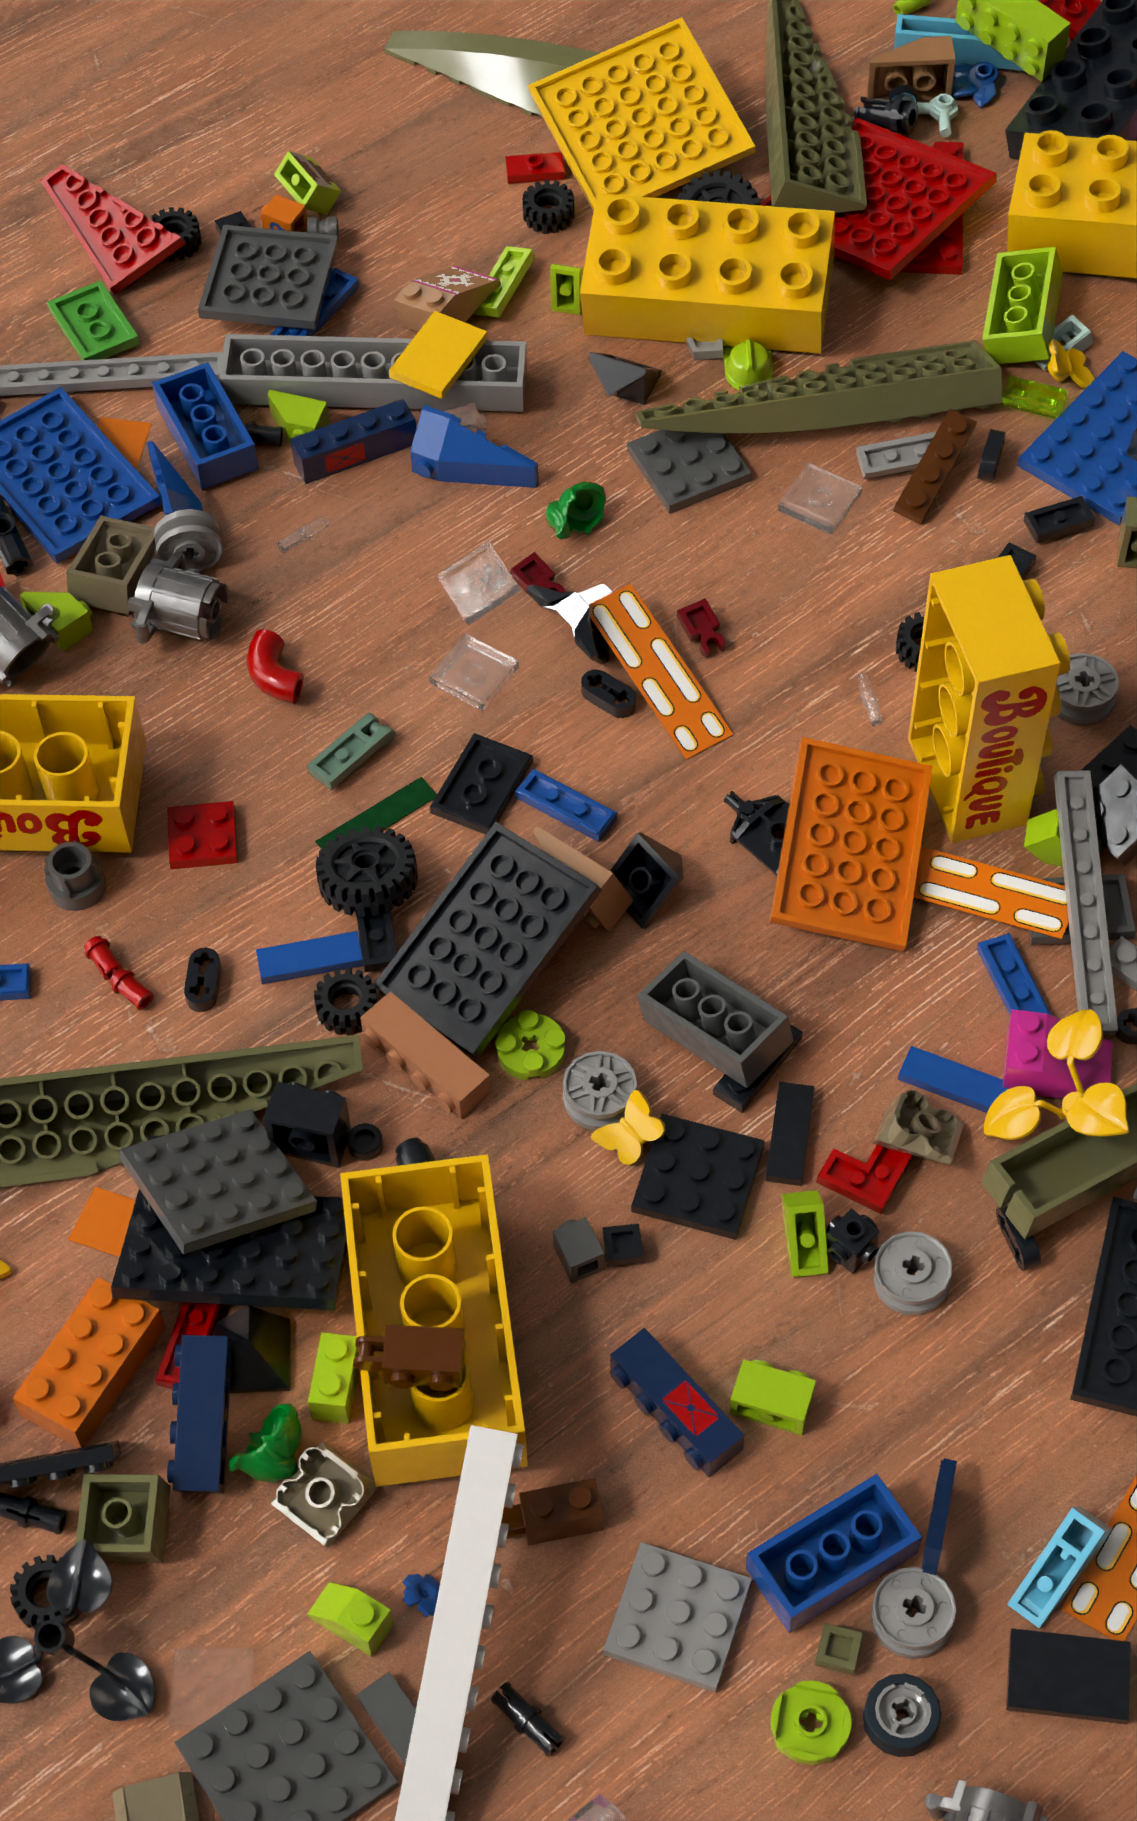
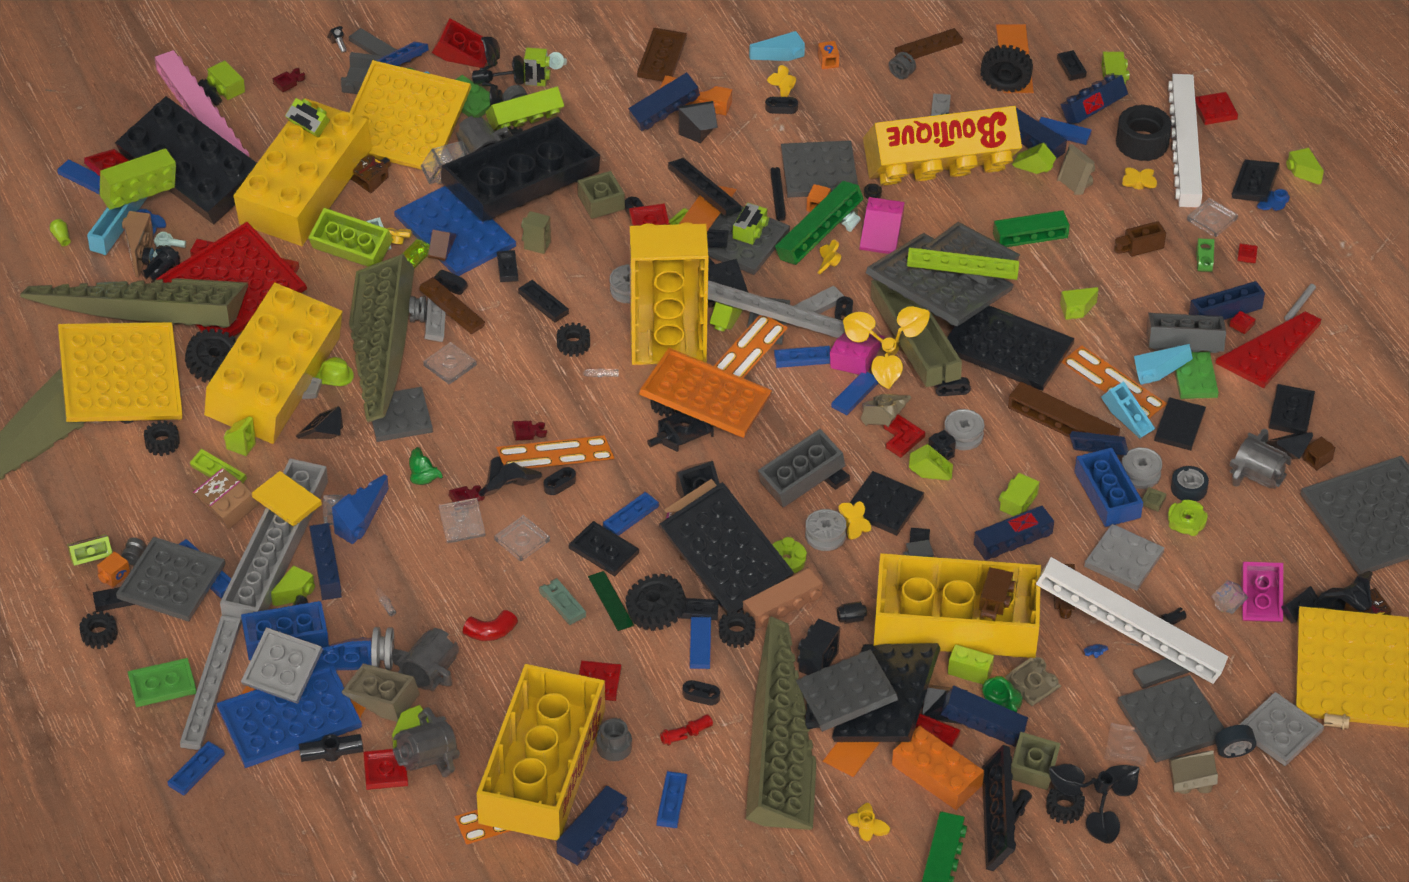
camera: 80 degrees left, 10 degrees down
wing [40,164,186,295] -> none
lime slope [307,1582,394,1657] -> none
red plate [505,152,565,184] -> none
black tile [765,1081,814,1186] -> none
none -> light grey plate [241,627,323,704]
none -> dark grey wheel [409,296,426,322]
none -> reddish brown slope [428,230,456,261]
none -> reddish brown brick [1008,382,1120,438]

